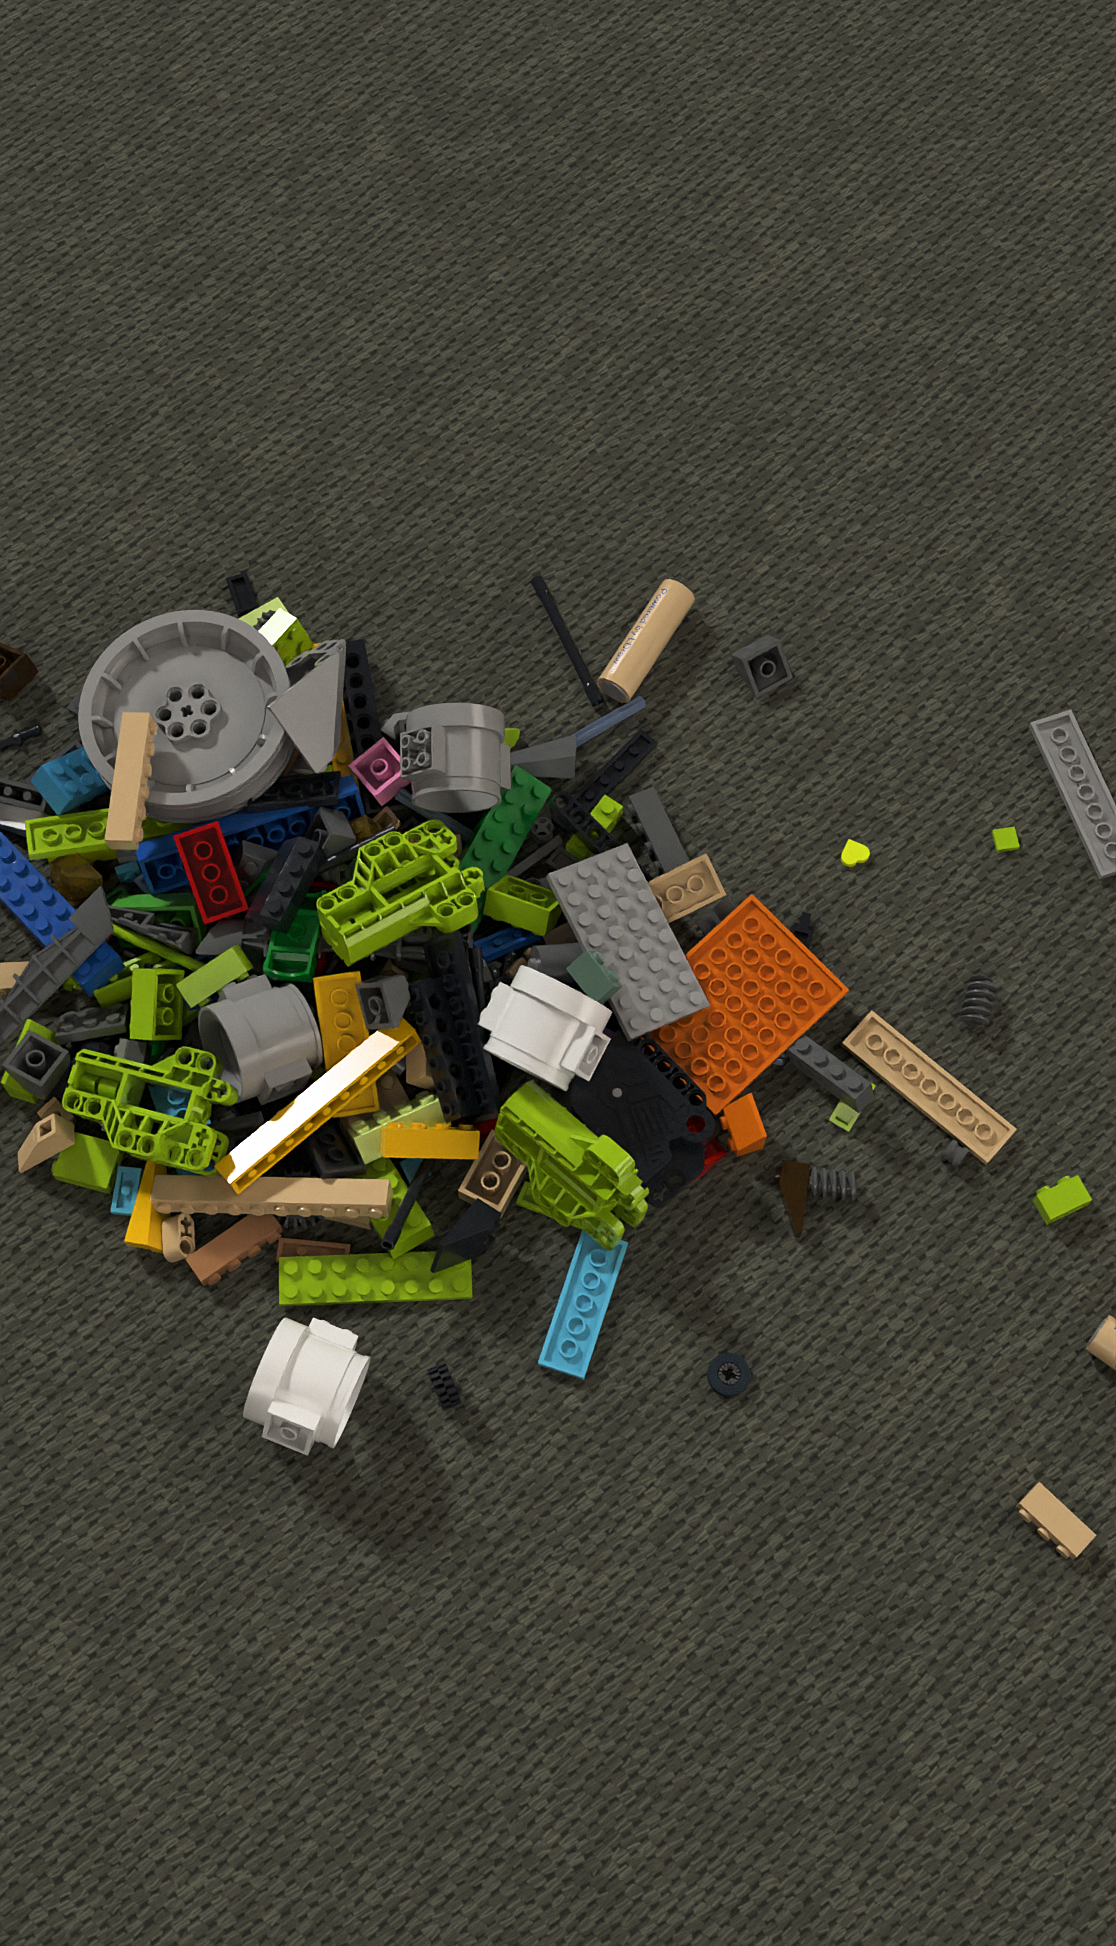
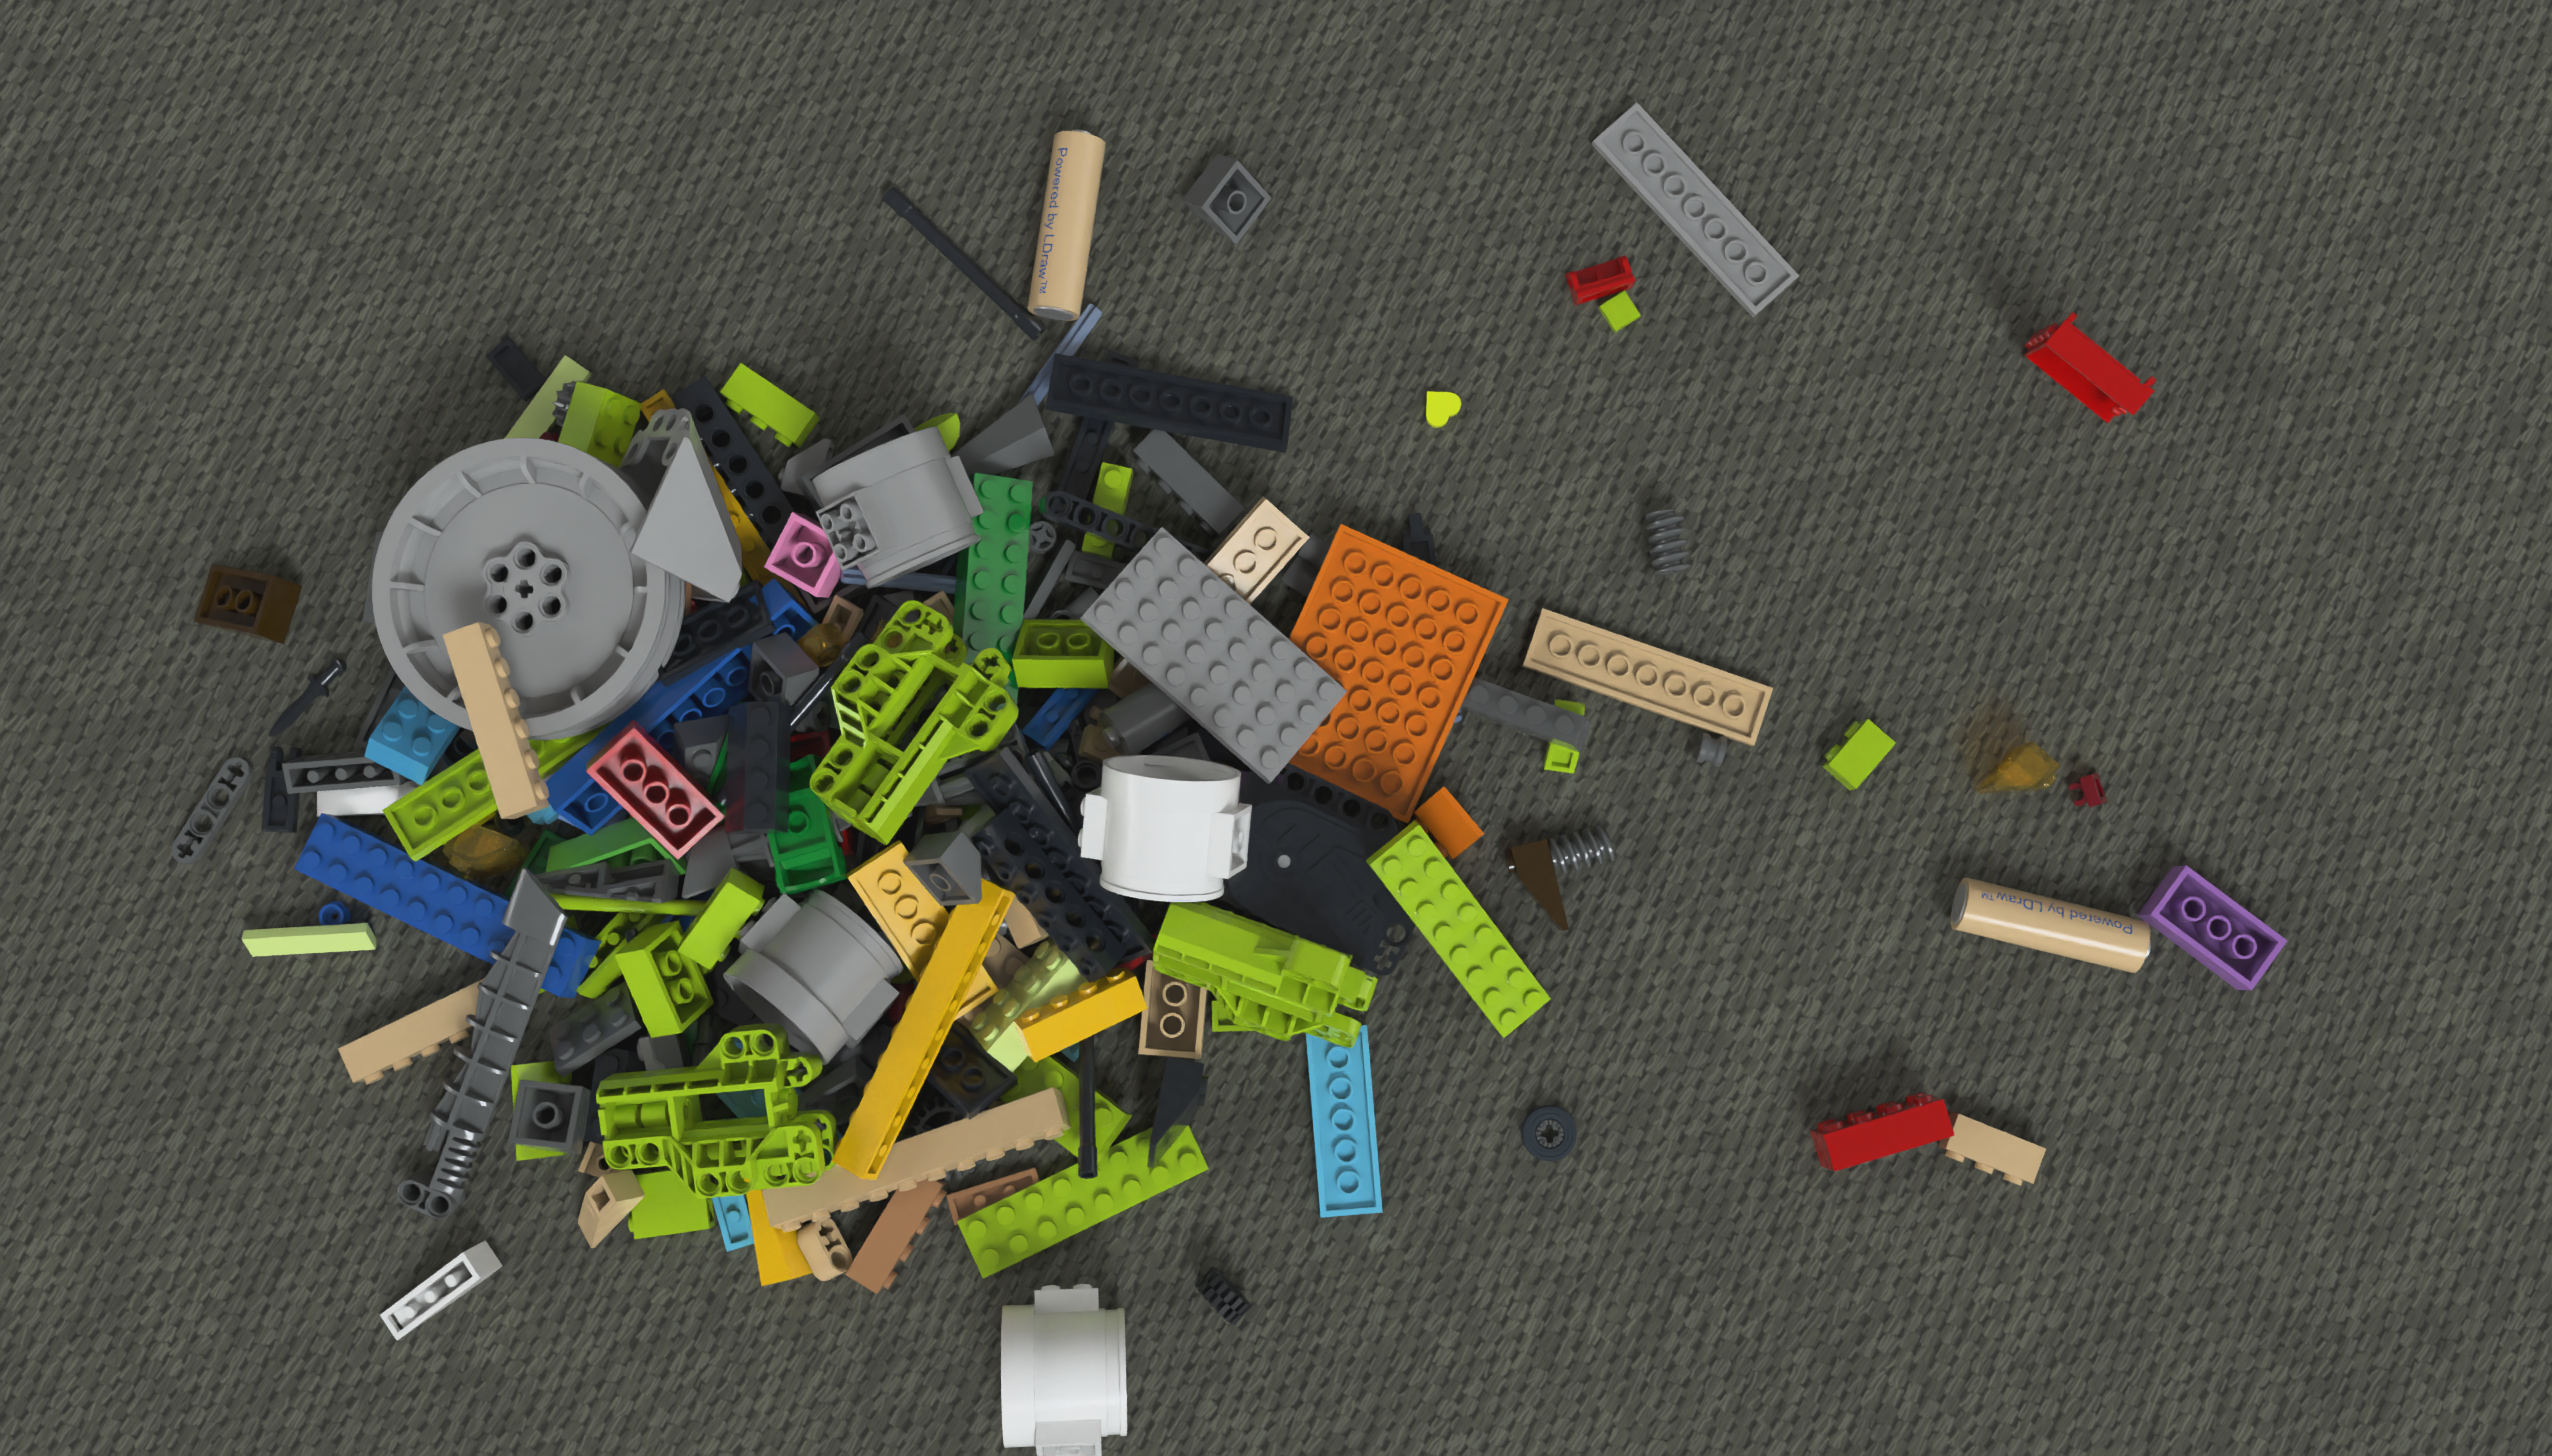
camera: 25 degrees left, 15 degrees up
sand green brick [566,950,623,1005] -> none
none -> lime brick [720,363,820,448]
none -> black plate [1045,353,1293,453]
none -> lime plate [1366,820,1551,1038]
none -> red hinge [1565,255,1635,305]
none -> red brick [1810,1092,1955,1171]

